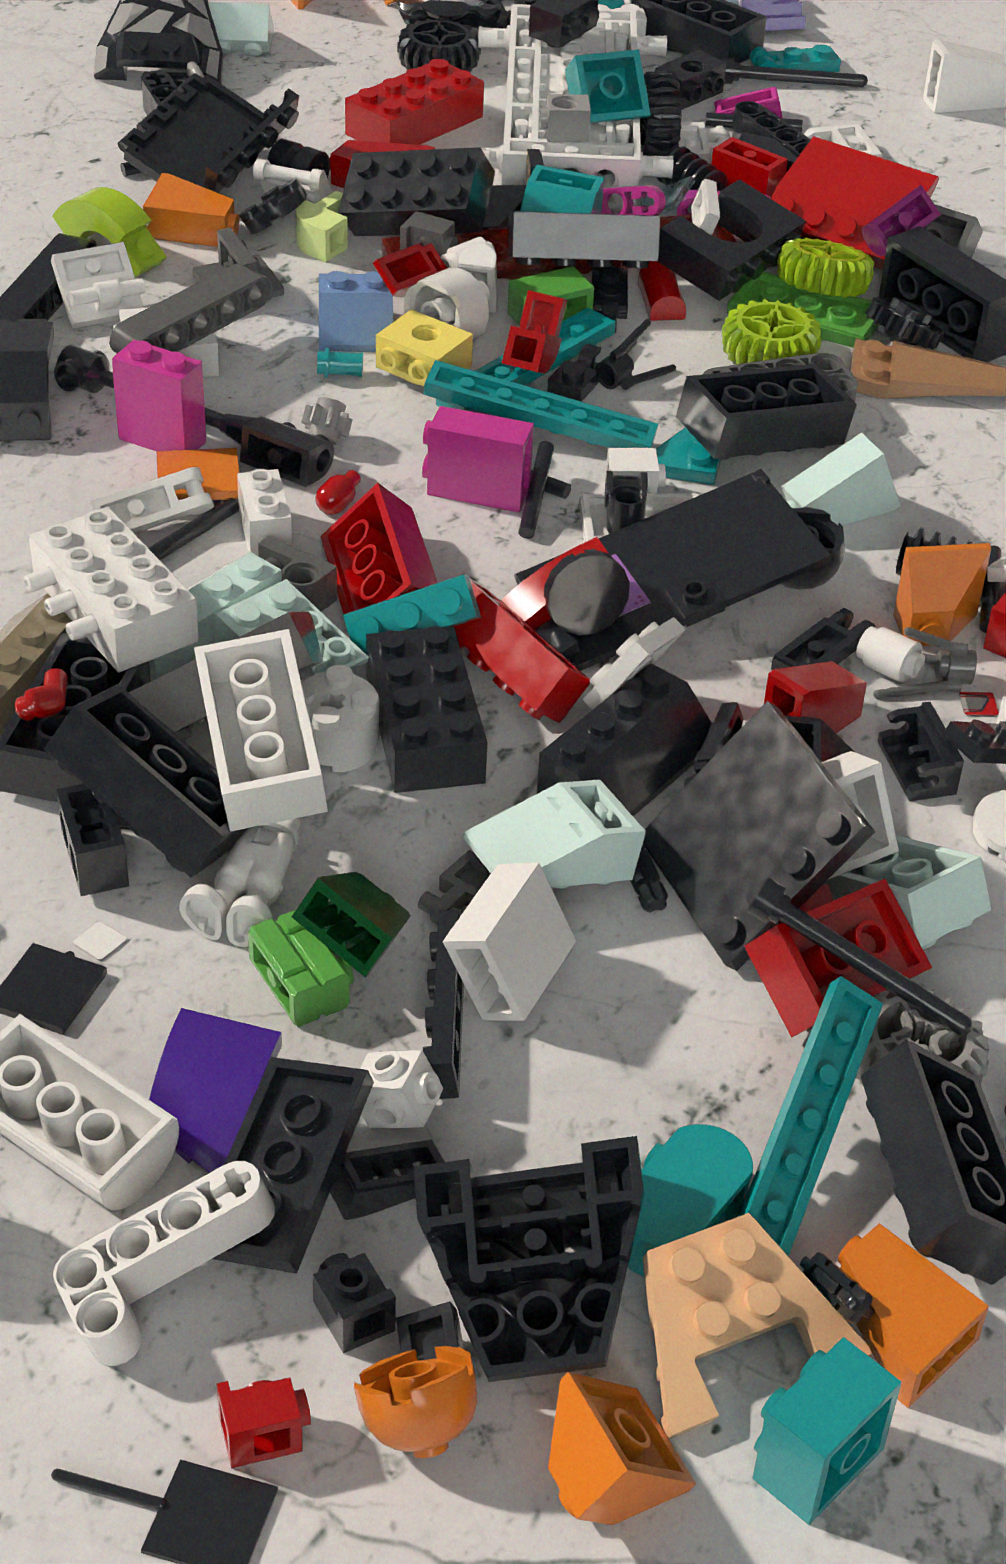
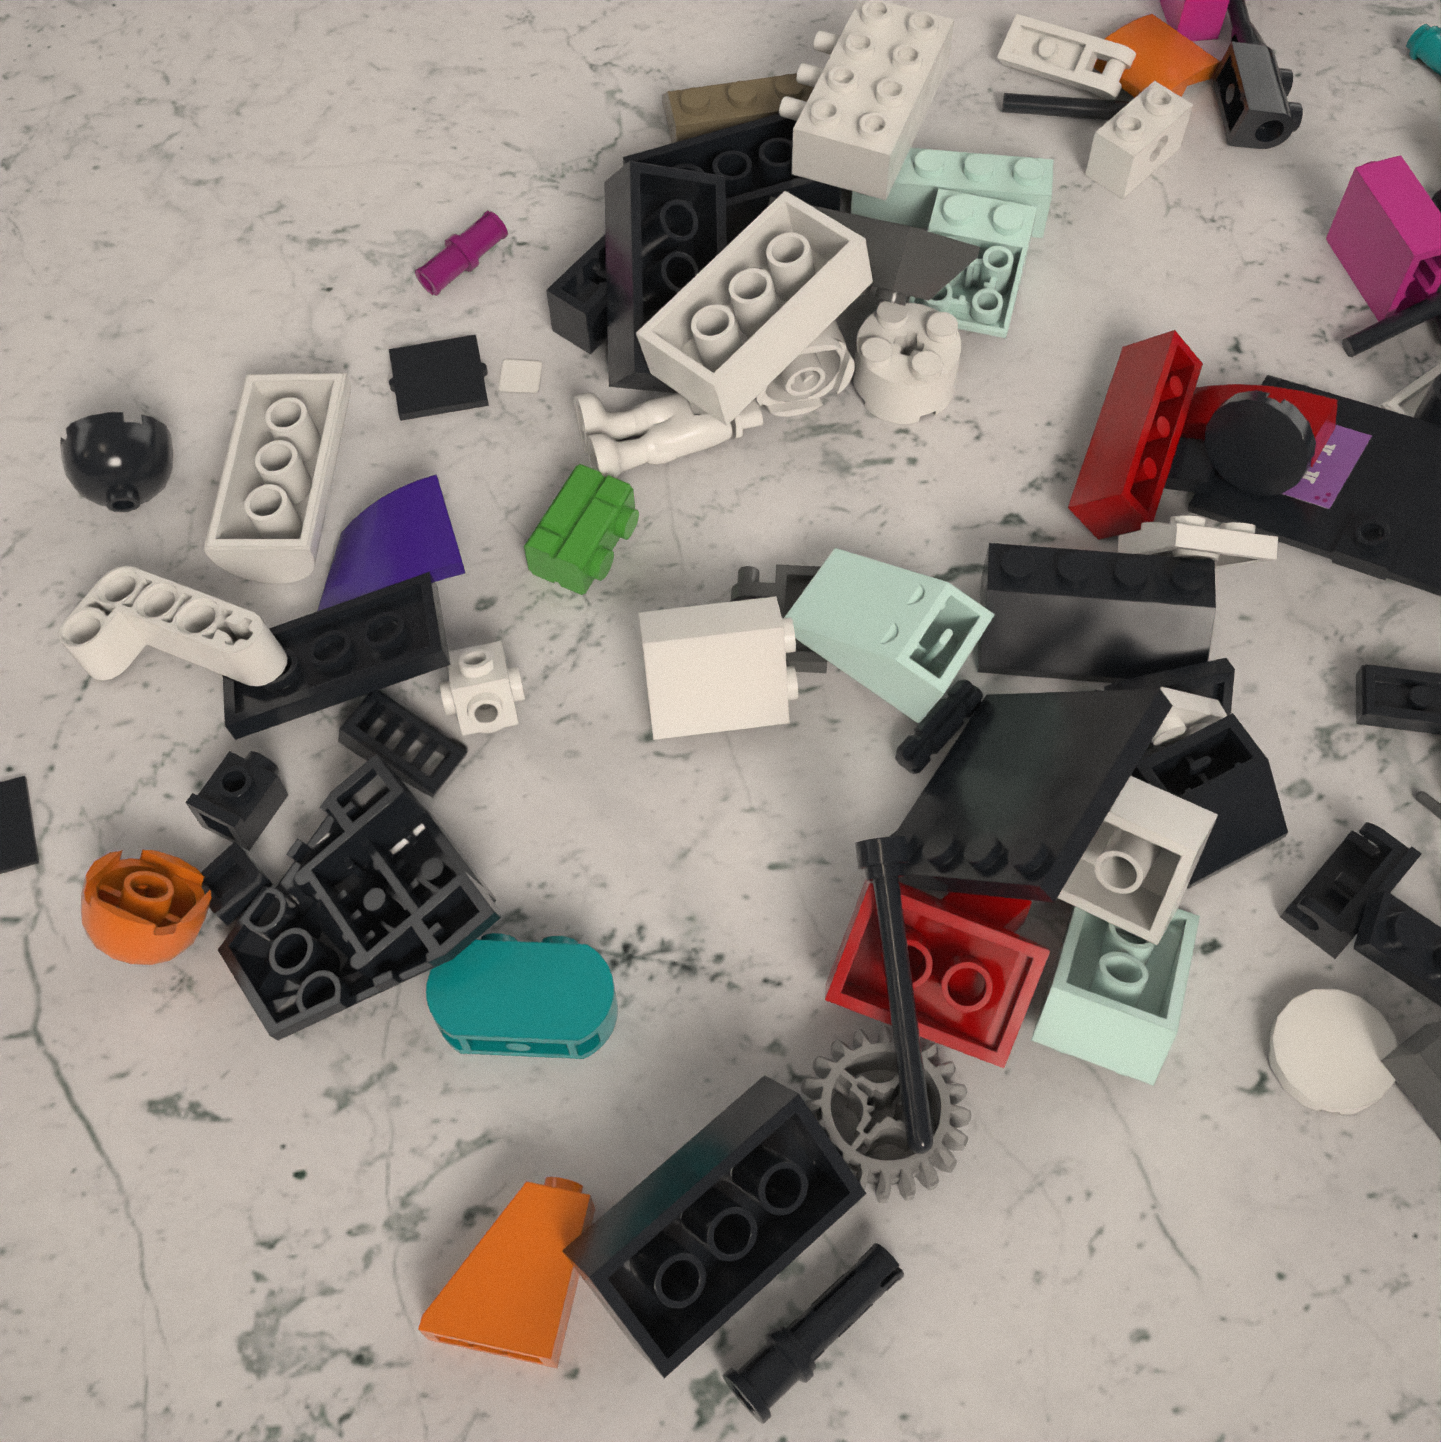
camera: 60 degrees right, 20 degrees up
red arm [15,669,68,721] -> none
red brick [216,1377,311,1469] -> none
dark grey plate [258,536,337,612] -> none
dark green torso [291,872,411,977] -> none
light grey gear [301,397,353,445] -> none
red cylinder [315,470,361,515] -> none
red slope [320,483,438,615] -> none
teal plate [343,574,481,654] -> none
black brick [366,626,487,793] -> none
black plate [423,910,464,1099] -> none
orange slope [548,1372,696,1525] -> none
light nougat wing [643,1213,872,1439] -> none
teal plate [738,976,883,1257] -> none
teal brick [752,1337,902,1525] -> none
red slope [764,661,867,734] -> none
black axle [799,1252,874,1324] -> none

